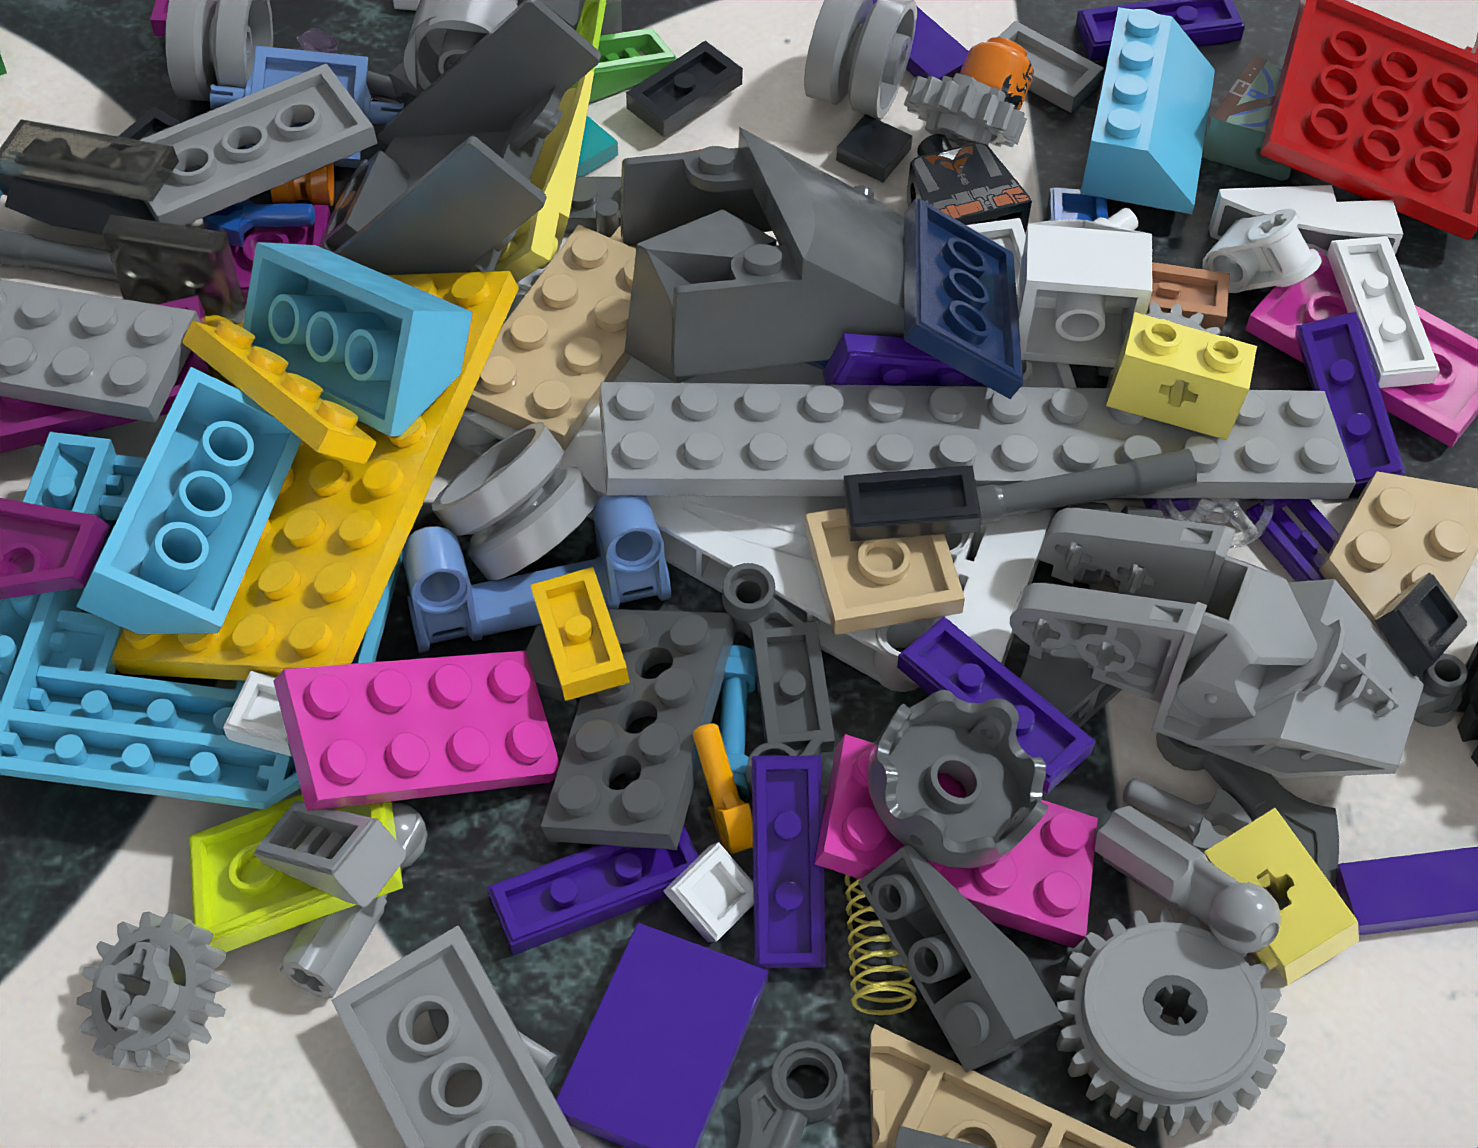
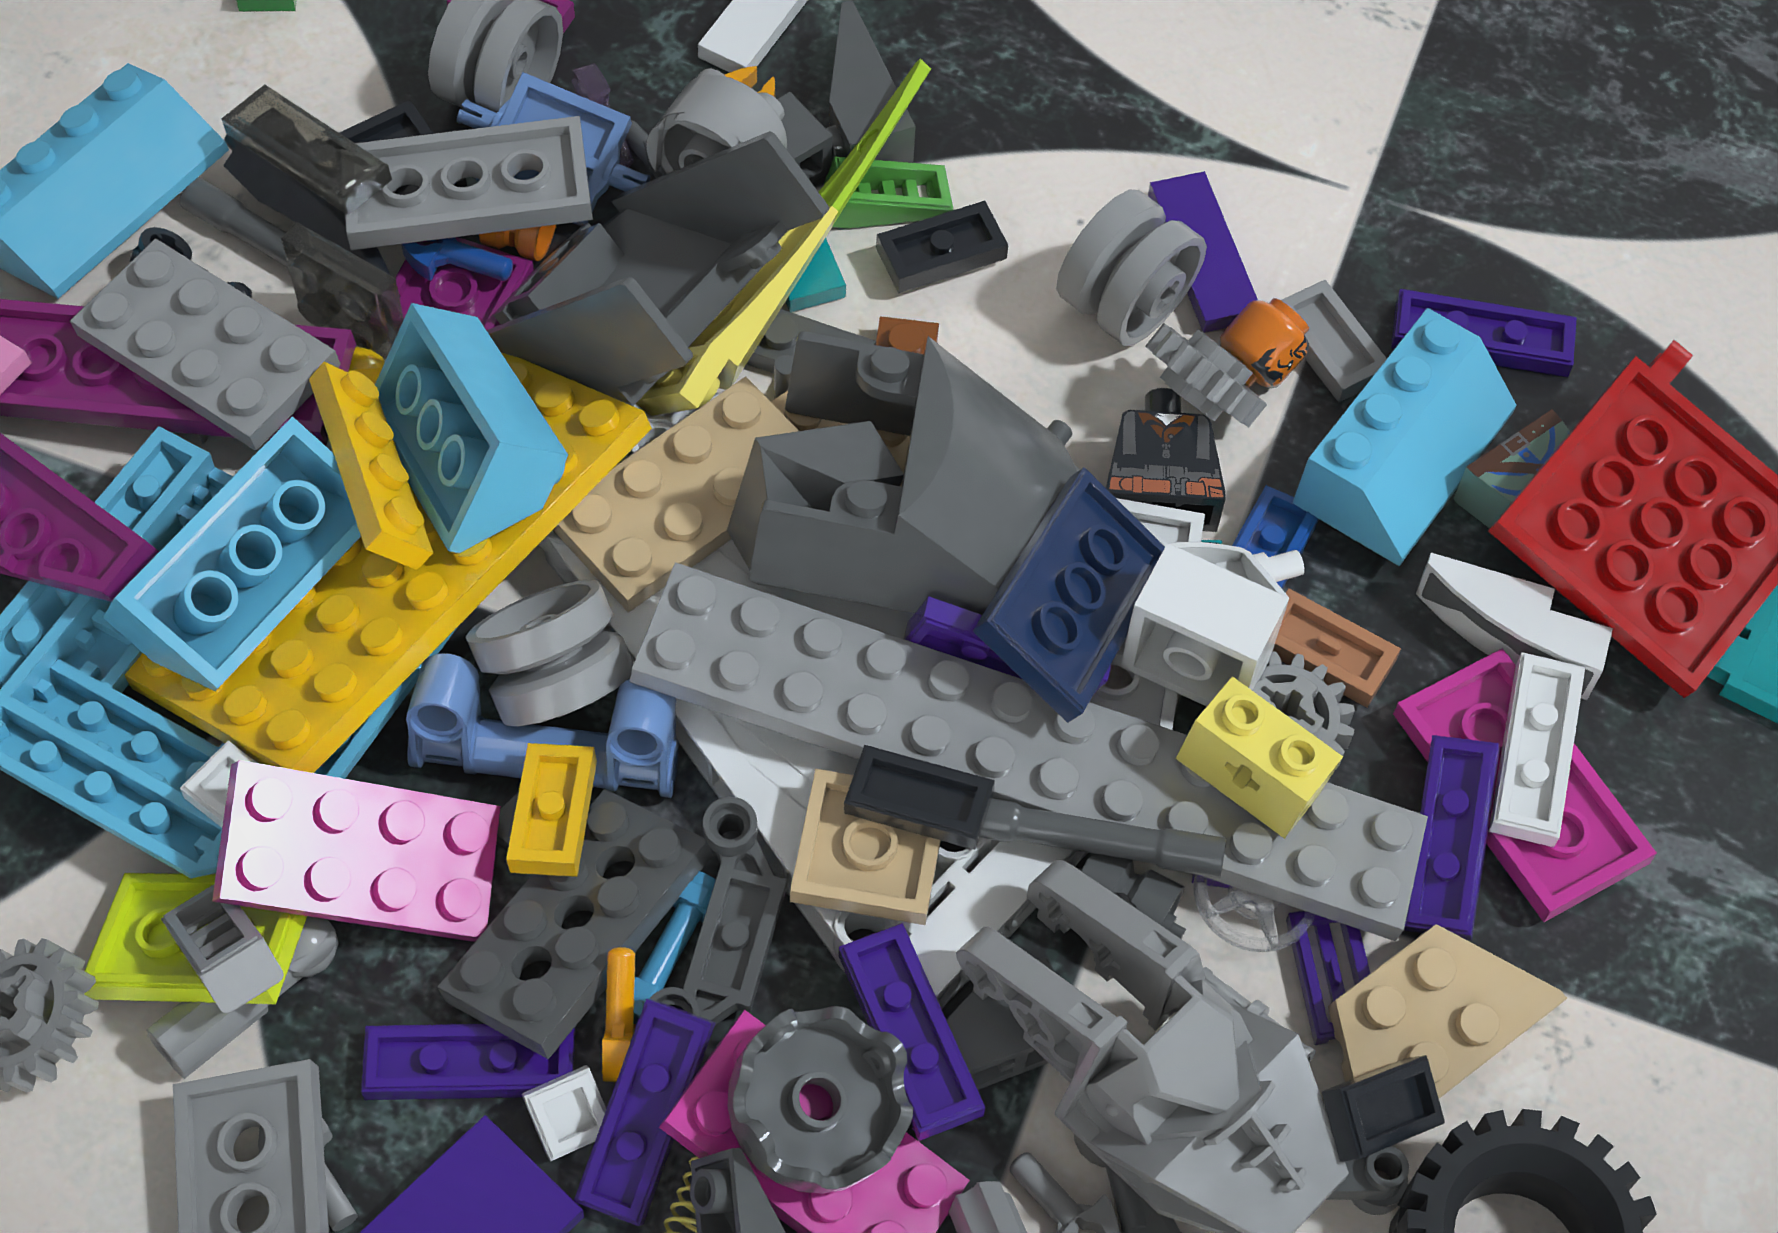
camera: 20 degrees right, 5 degrees up
black tile [836,114,913,183] -> none
white piece [1202,208,1322,293] -> none

